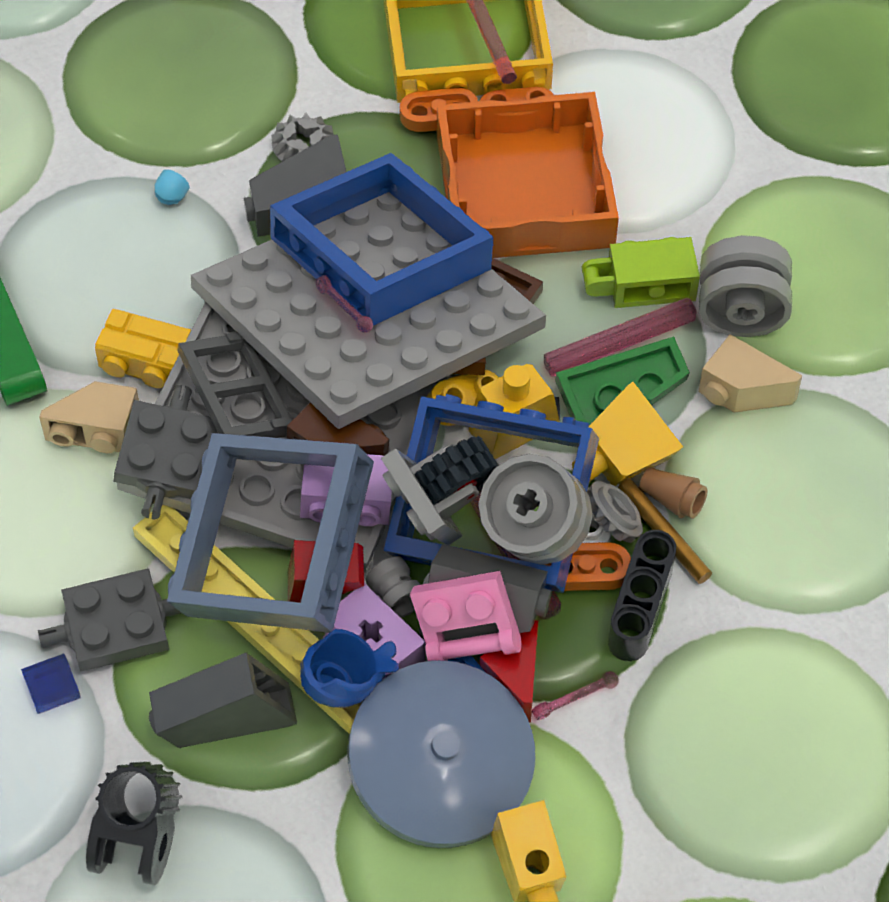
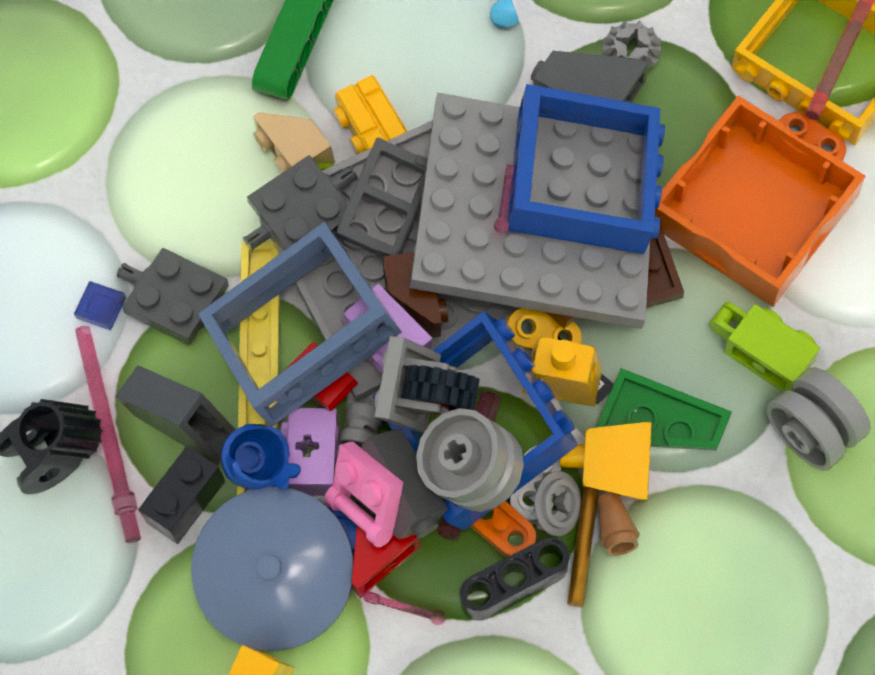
camera: 50 degrees right, 10 degrees up
orange plate [400,88,478,132] -> none
clear pink axle [543,298,697,376] -> none
tan slope [698,334,803,413] -> none
none -> clear pink bar [75,326,141,543]
none -> black brick [138,446,225,544]

